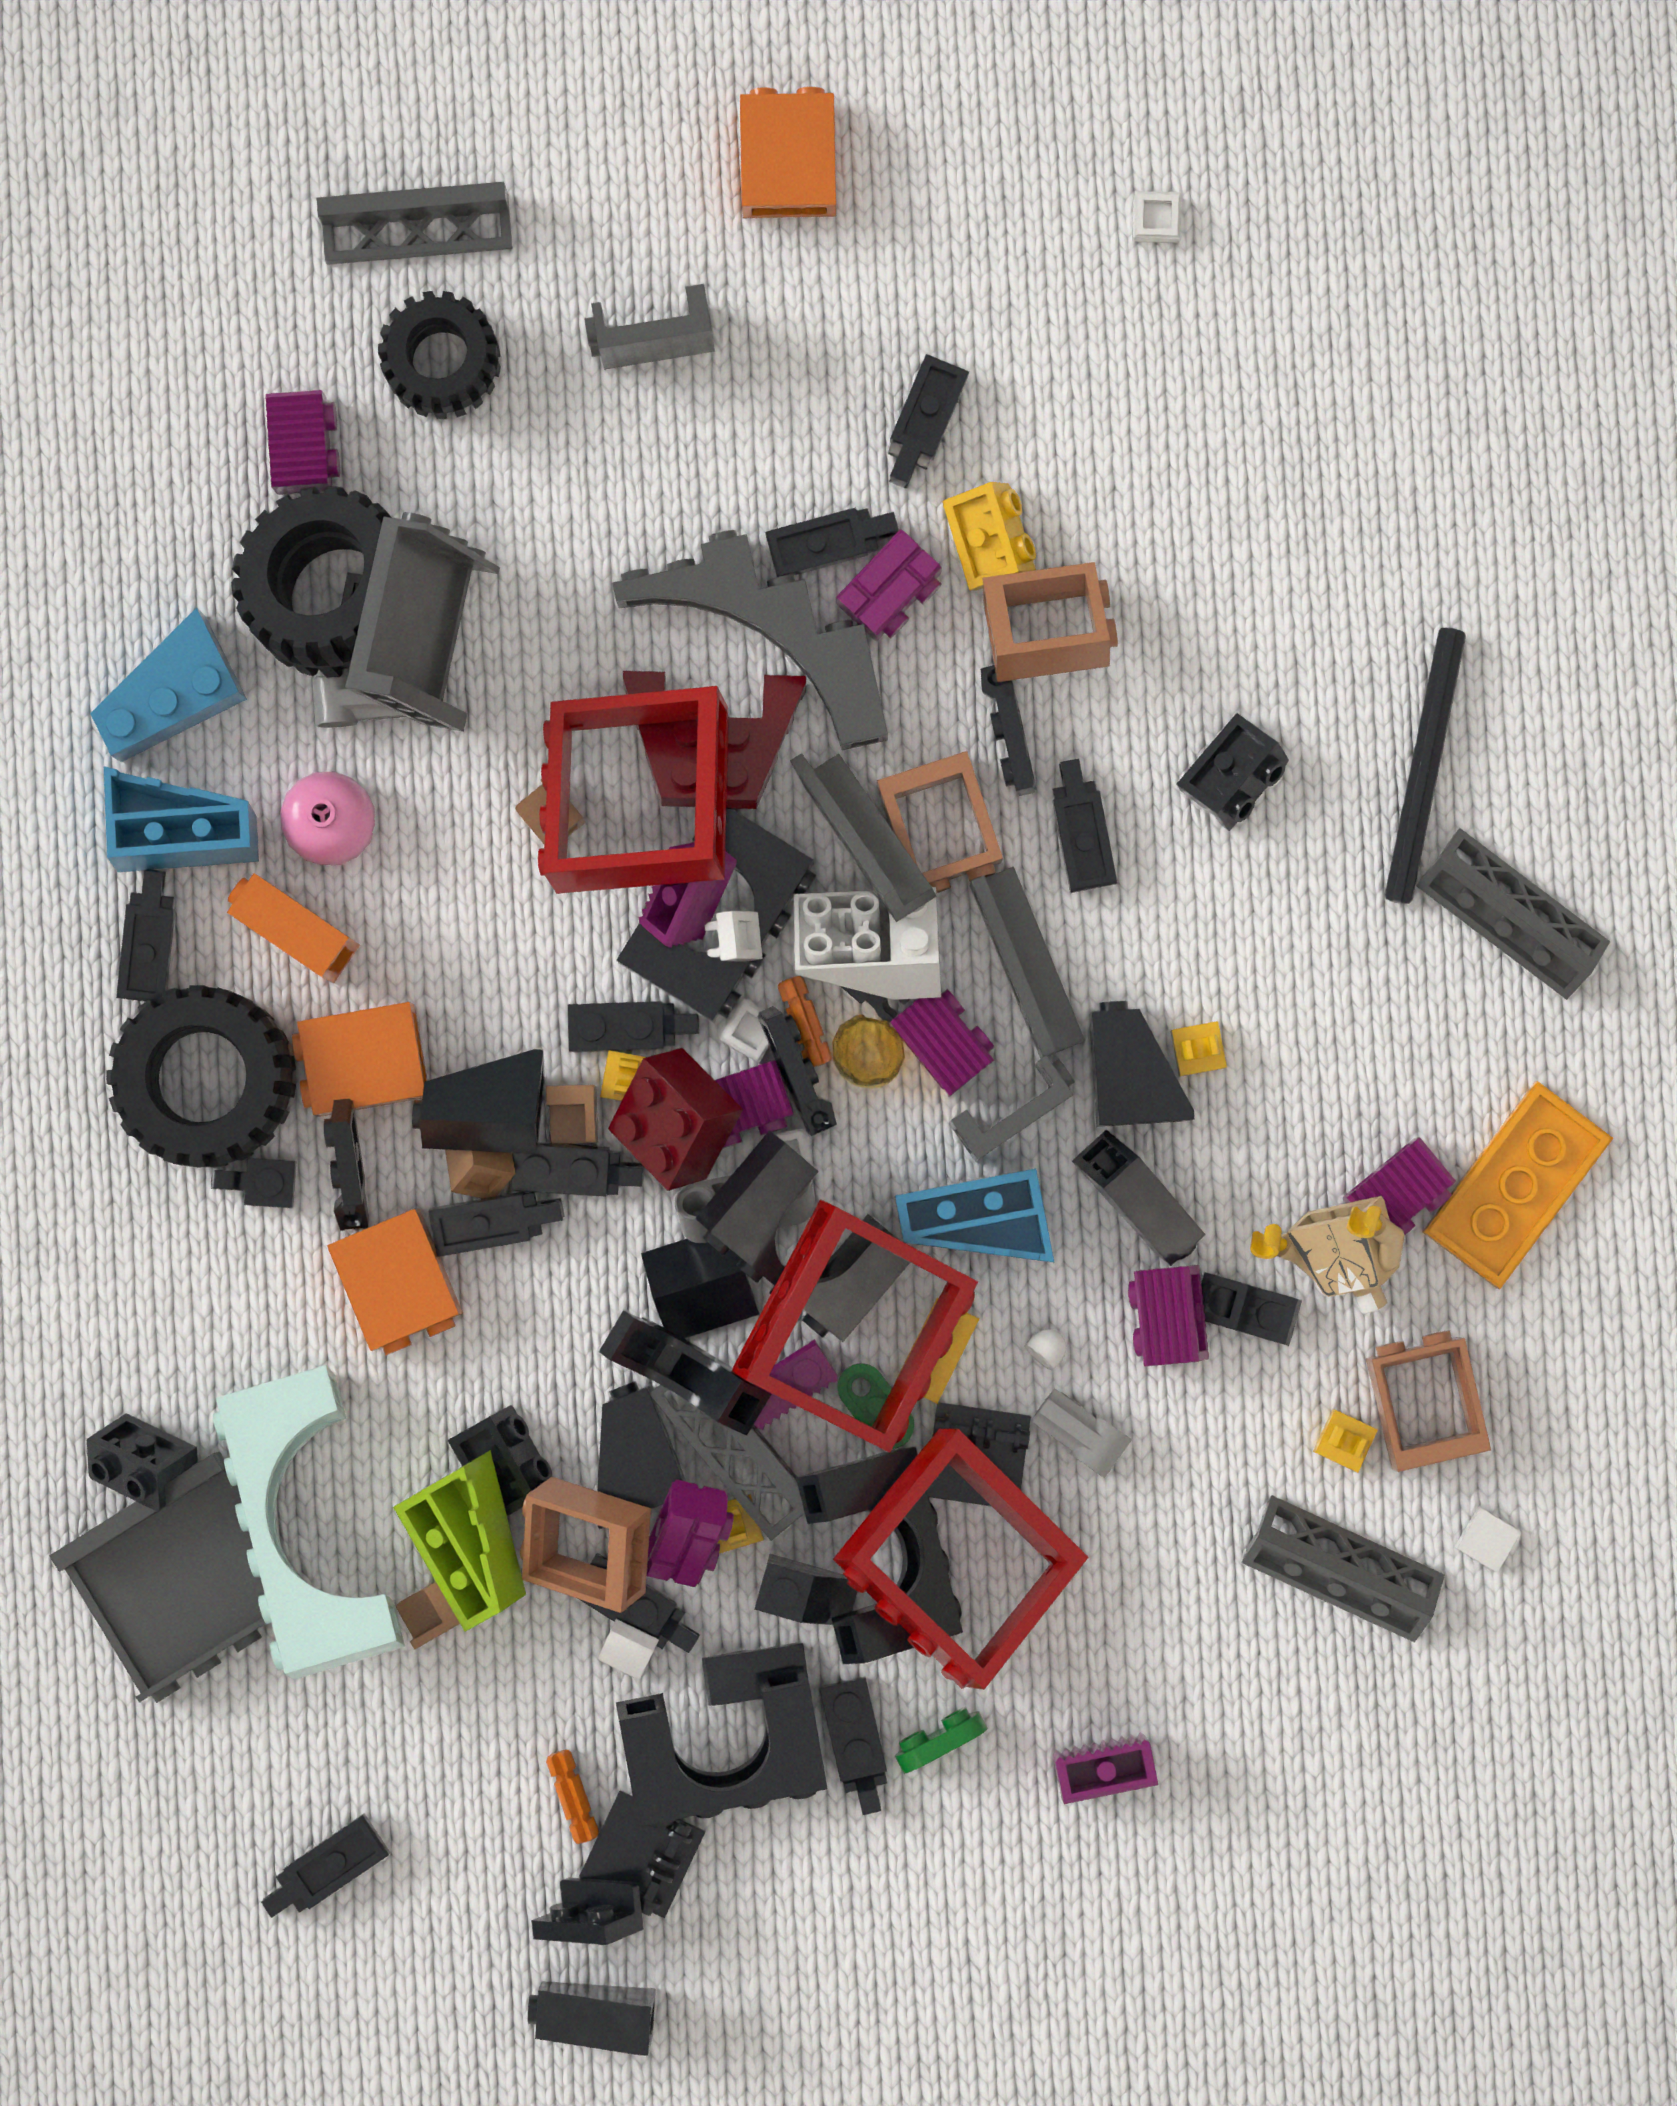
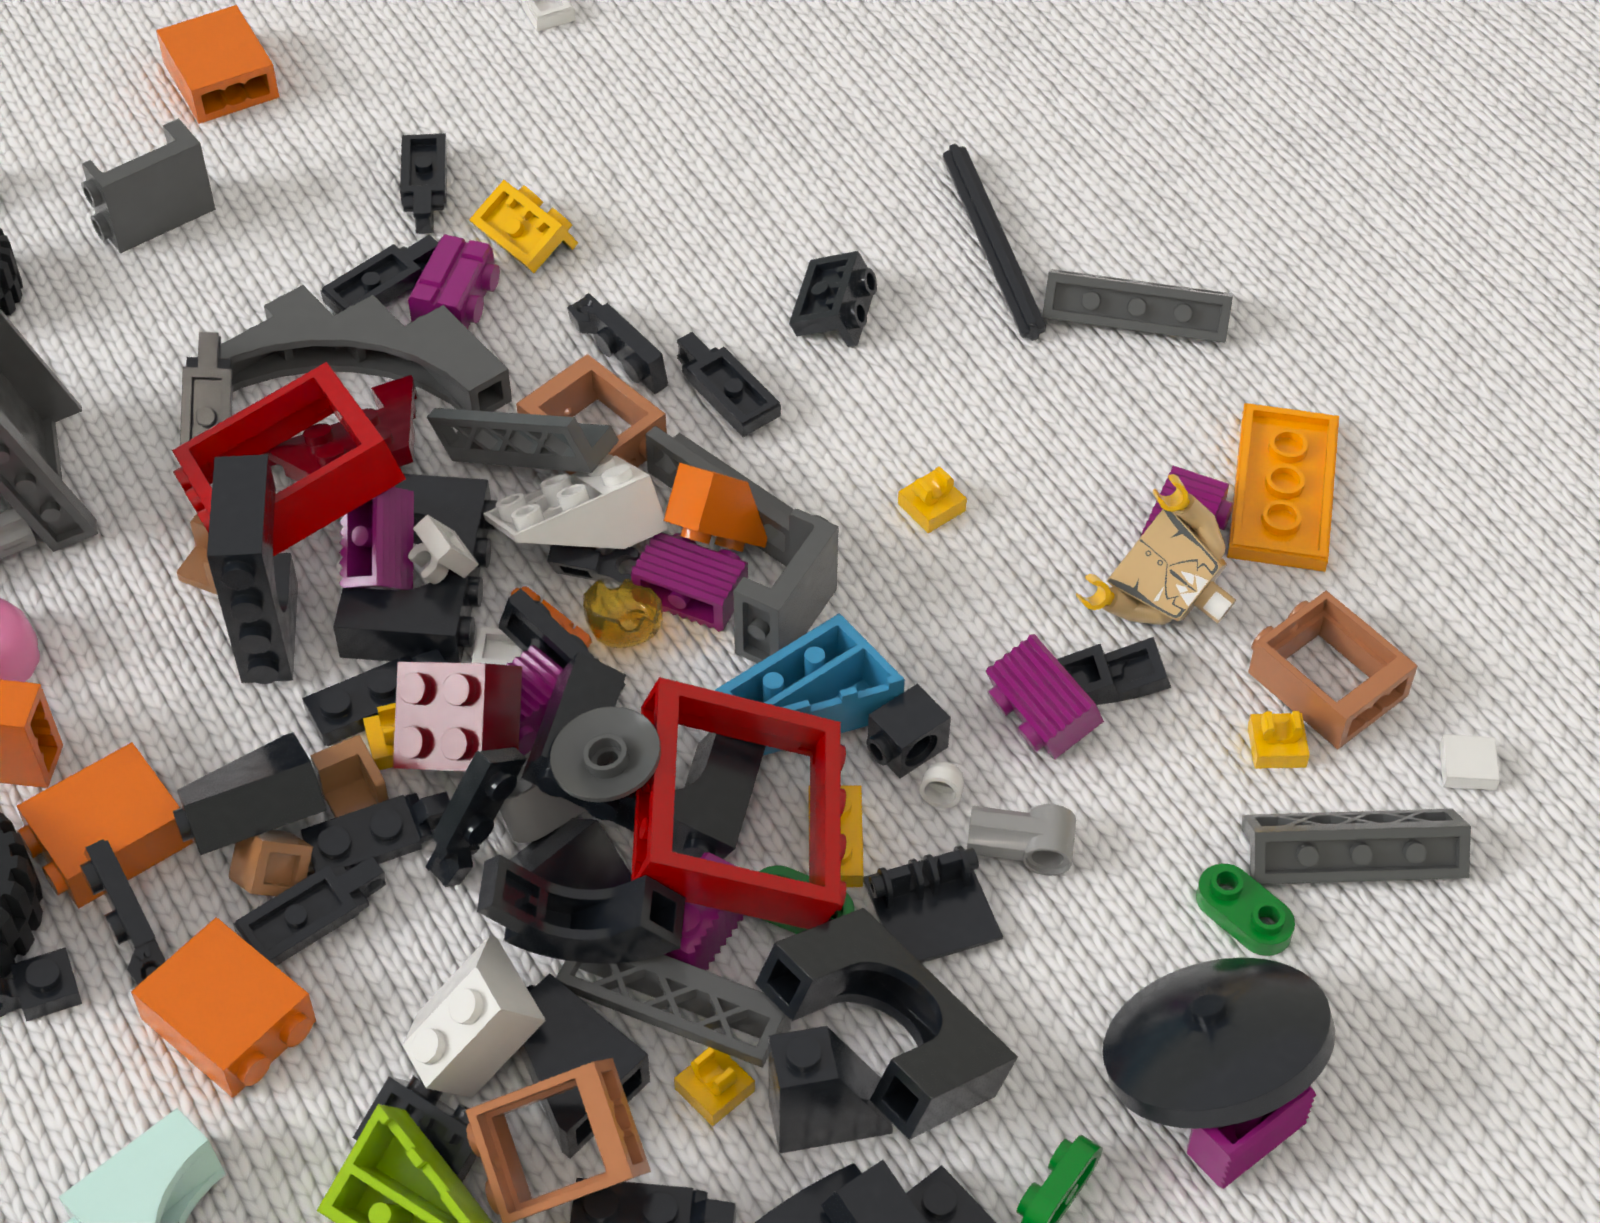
camera: 30 degrees left, 35 degrees down
magenta brick [647,1479,734,1587] -> none
red window [833,1429,1089,1690] -> none
nougat window [982,562,1118,682] -> none
black slope [1072,1129,1206,1267] -> none
black slope [1089,1001,1195,1127] -> none
none -> hinge [180,332,234,445]
none -> black arch [207,454,298,684]
none -> white slope [403,935,546,1098]
none -> black hinge [426,747,527,887]
none -> dark grey dish [550,707,661,802]
none -> orange slope [663,463,768,552]
none -> black brick [866,683,951,778]
none -> black dish [1102,958,1335,1129]
none -> green plate [1196,863,1295,956]

